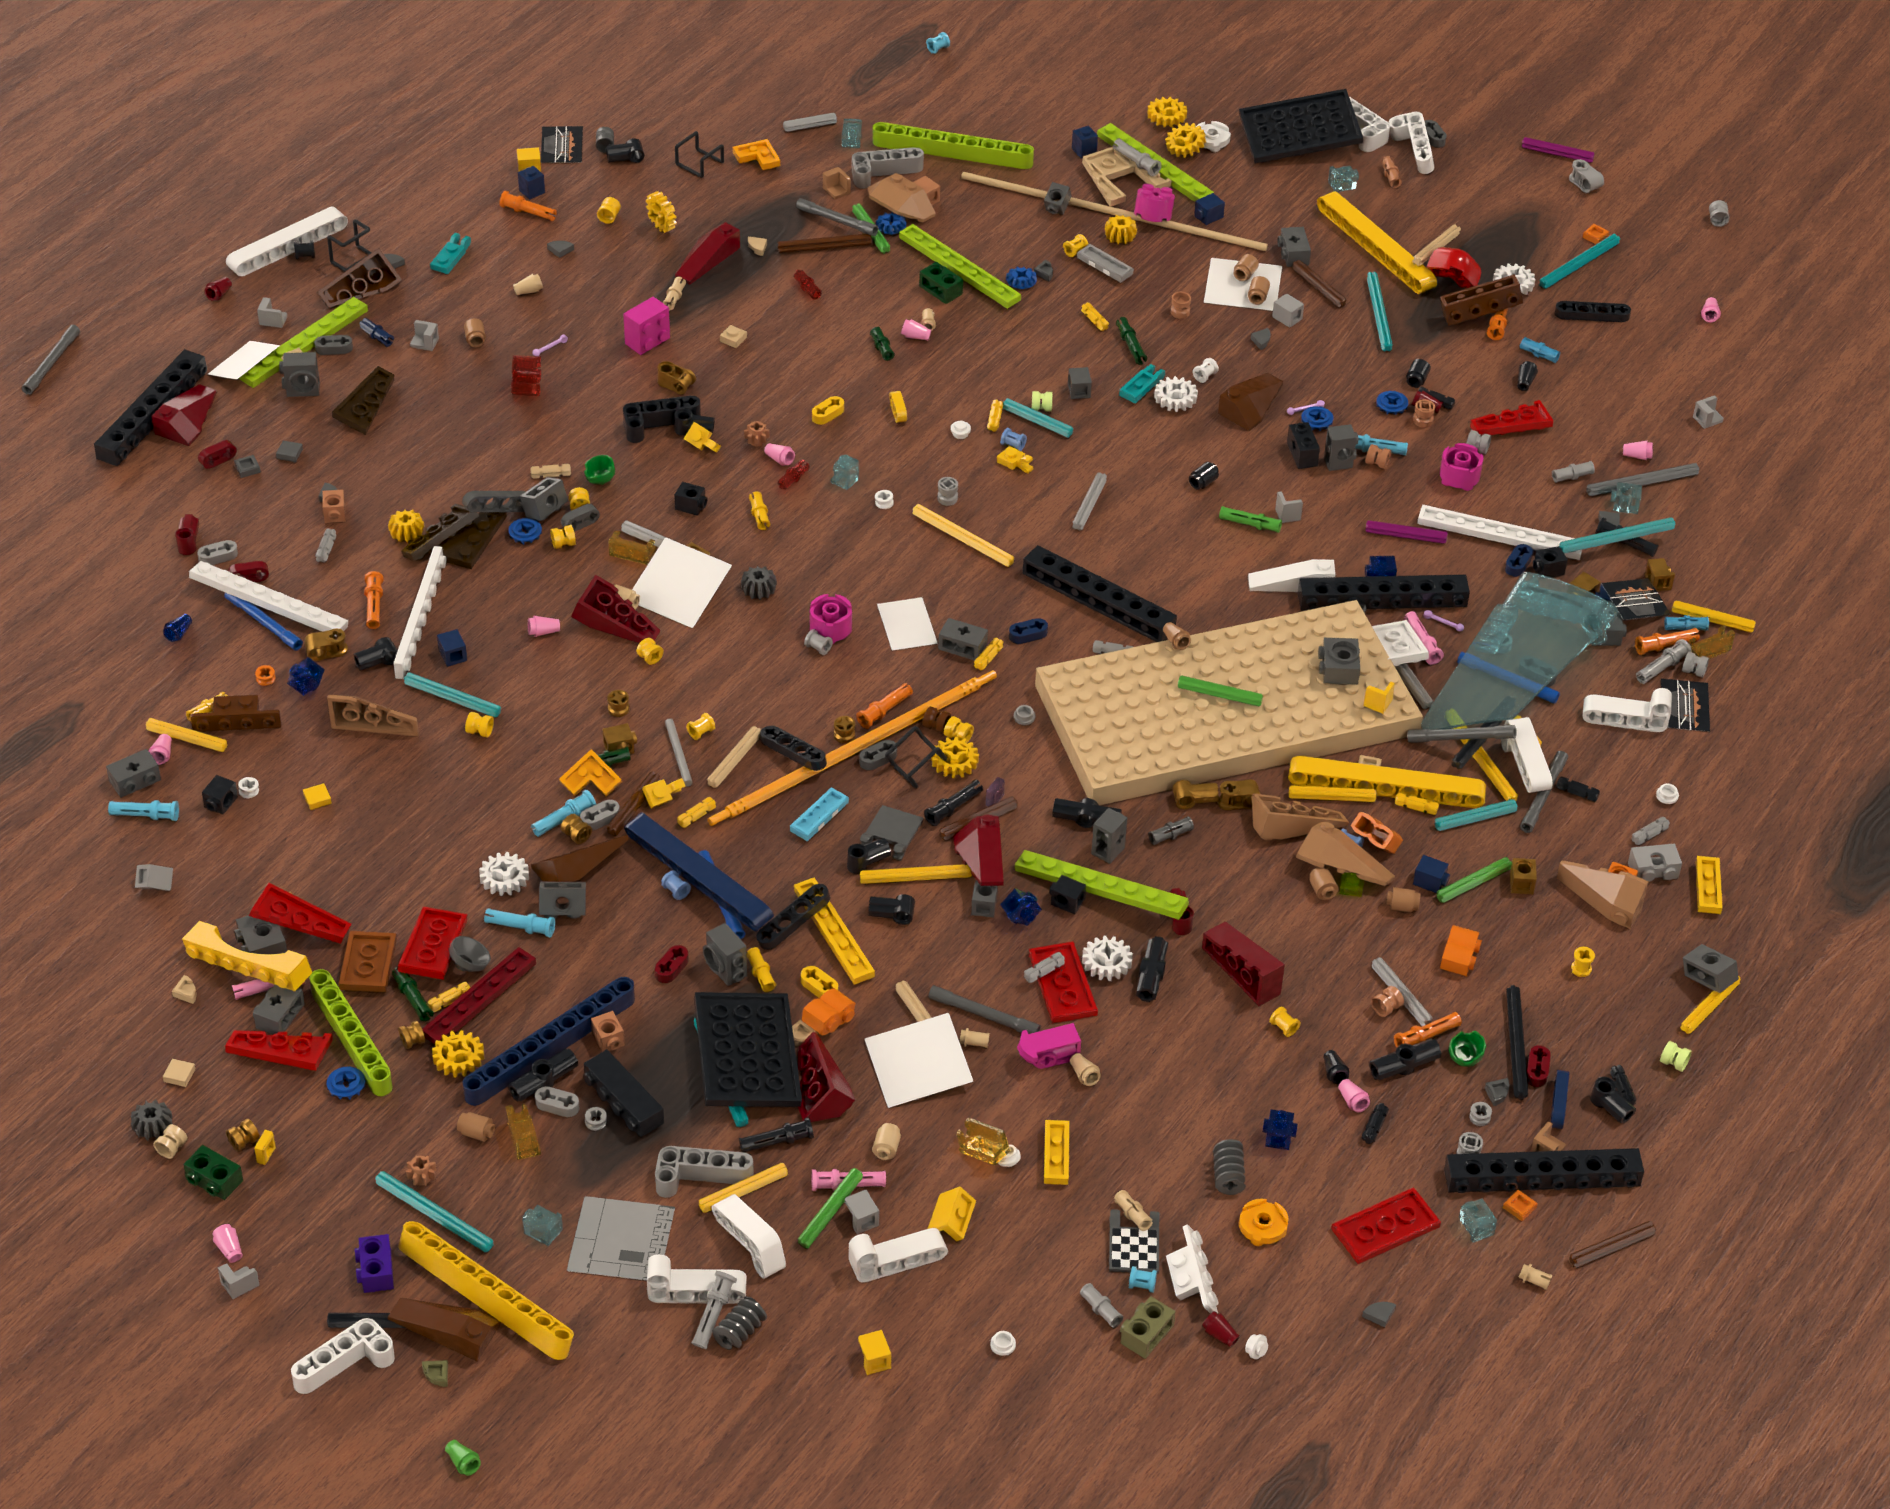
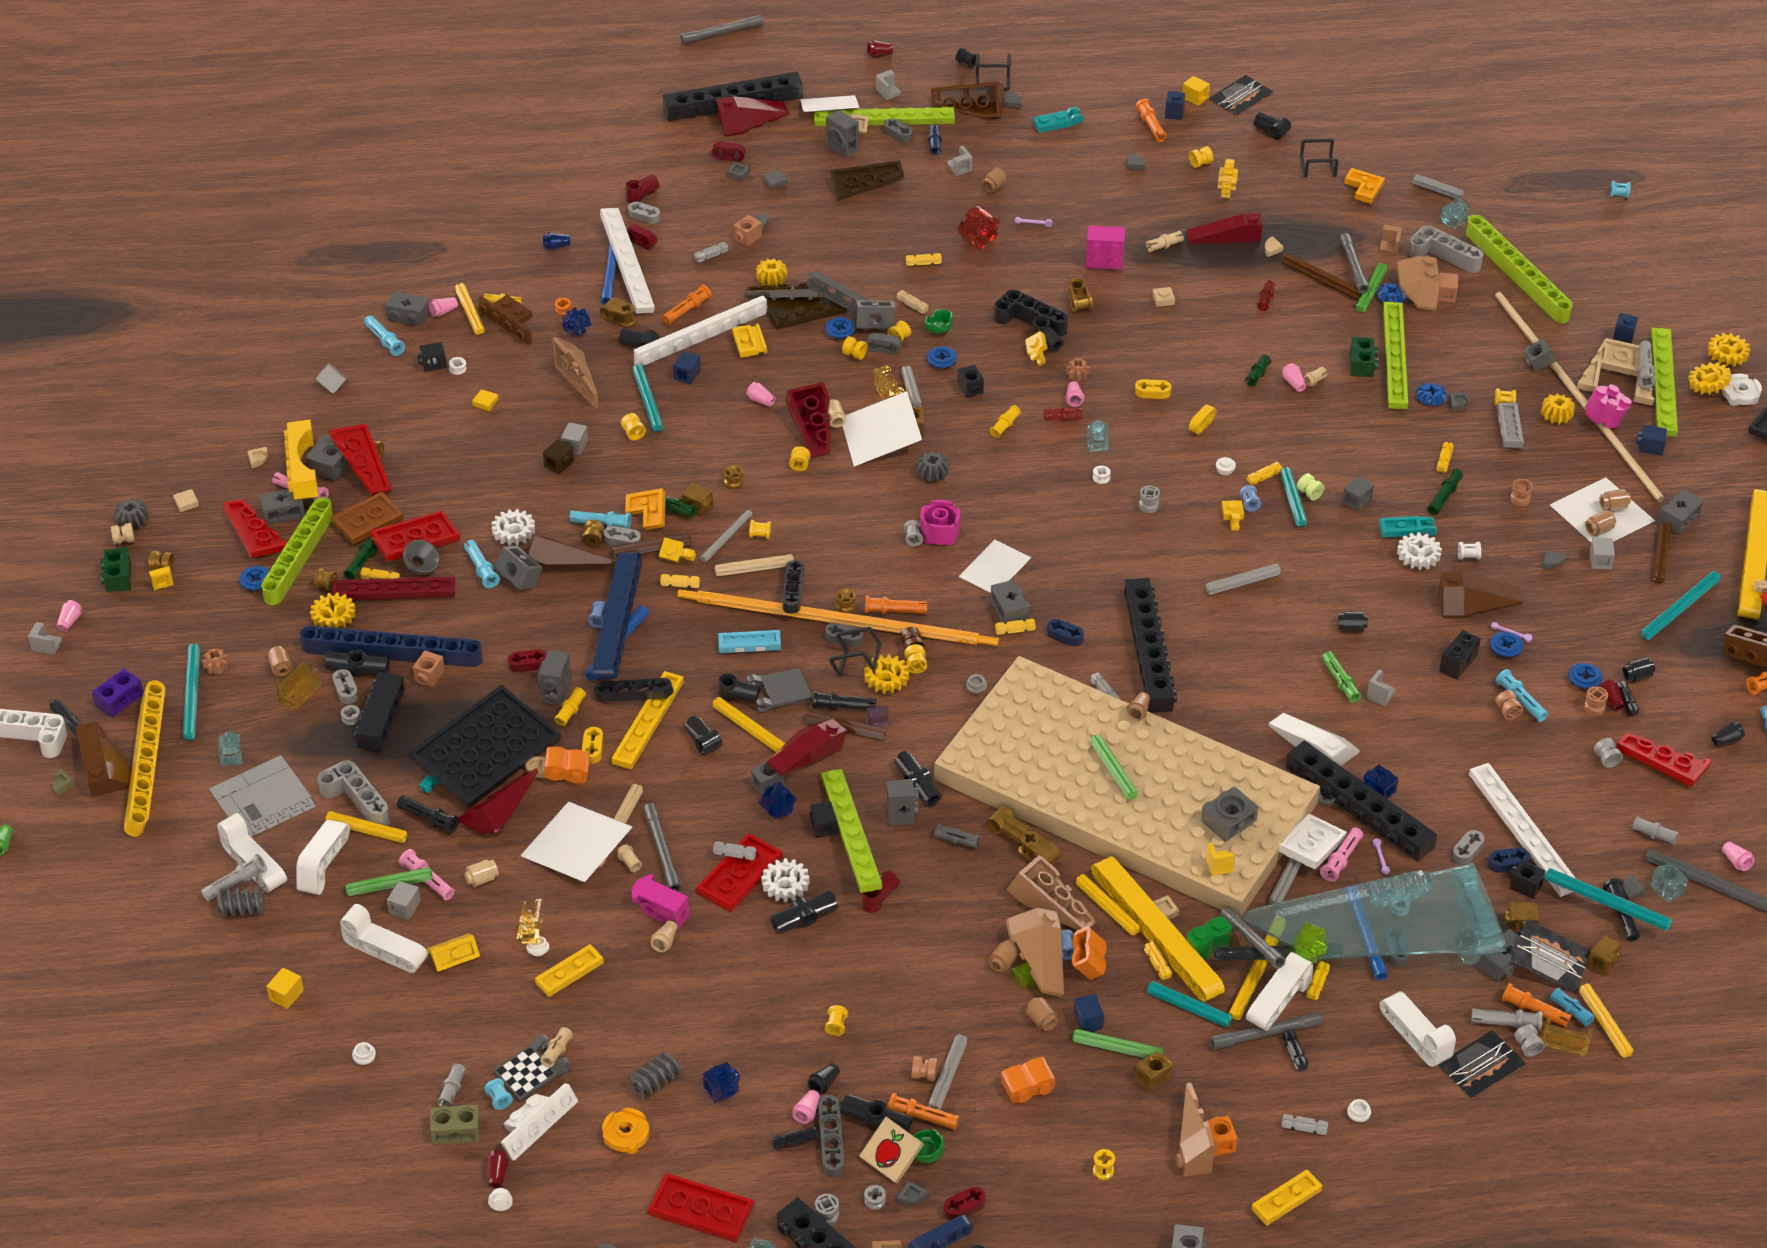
camera: 50 degrees right, 0 degrees up
white beam [226,207,348,276] -> none
tan cone [513,274,543,296] -> none
dark grey wheel [596,127,614,153] -> none
yellow axle [913,504,1014,567] -> none
dark red wedge [1202,922,1285,1006] -> none
dark grey brick [1324,424,1359,471] -> none
magenta axle [1366,520,1448,544] -> none
dark pink brick [1440,443,1483,491] -> none
black axle [1506,985,1528,1100] -> none
light grey brick [1628,844,1682,882] -> none
none -> dark brown brick [543,439,574,474]
none -> light grey panel [561,423,588,455]
none -> yellow plate [732,323,767,358]
none -> dark grey beam [818,1094,844,1177]
none -> tan tile [859,1117,924,1184]
none -> yellow axle [906,253,942,266]
none -> blue gear [927,347,957,370]
none -> green brick [1187,916,1232,960]
none -> clear neon green brick [1294,923,1327,963]
none -> light grey beam [1452,830,1484,865]

